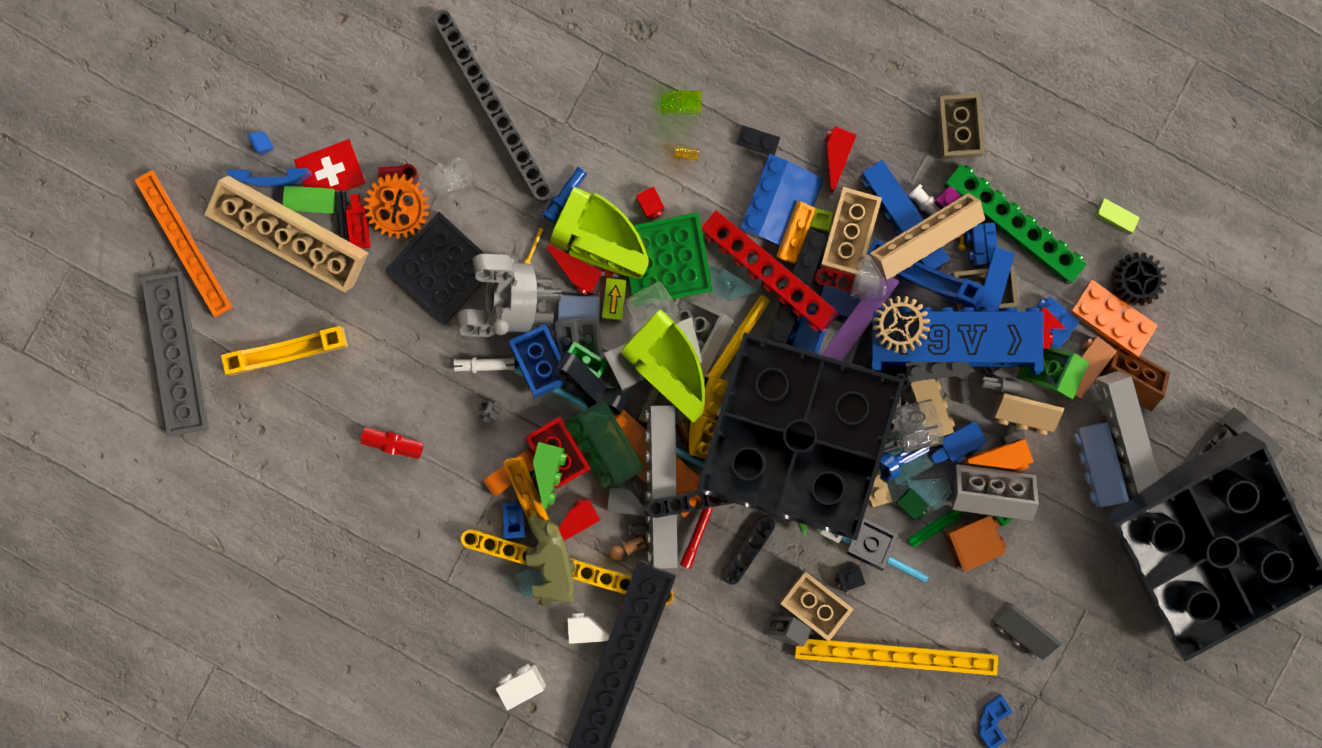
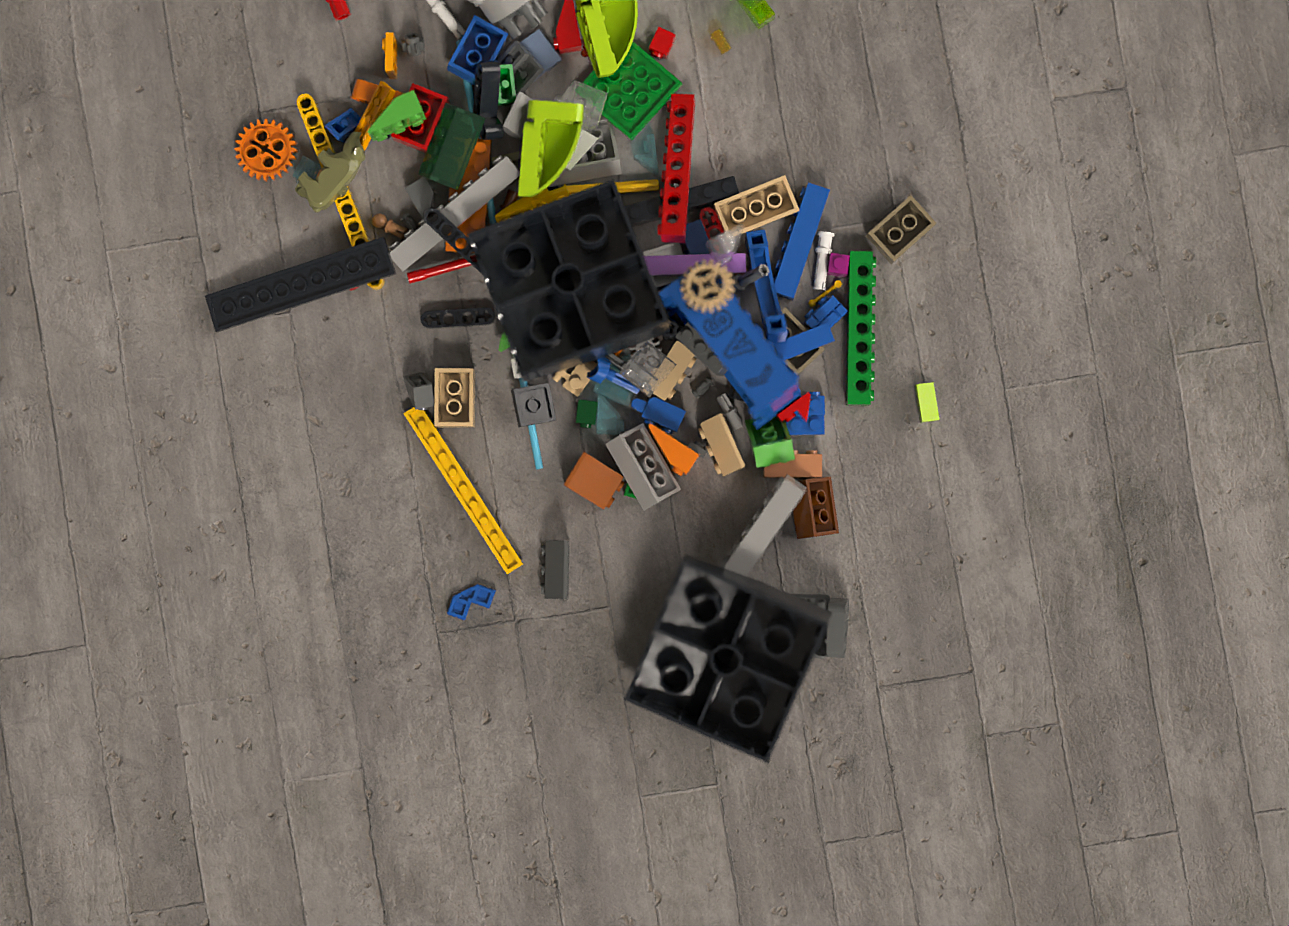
camera: 55 degrees right, 0 degrees up
white brick [496,664,546,711] -> none
red slope [559,498,601,541] -> none
white slope [568,613,610,644] -> none
lime tile [602,278,627,320] -> none
black plate [736,125,780,156] -> none
blue slope [740,154,824,247] -> none
light orange tile [776,201,816,264] -> none
blue slope [787,310,827,354] -> none
lime tile [809,208,834,233] -> none
red slope [824,126,857,193] -> none
black bracket [834,565,866,593] -> none
tan brick [870,193,985,280] -> none
green axle [907,510,962,547] -> none
orange plate [1070,280,1158,359] -> none
light blue slope [1073,422,1129,507] -> none
black gear [1111,252,1167,306] -> none
none -> orange gear [234,119,298,182]
none -> light orange plate [382,32,398,79]
none -> dark grey pin [729,264,769,295]

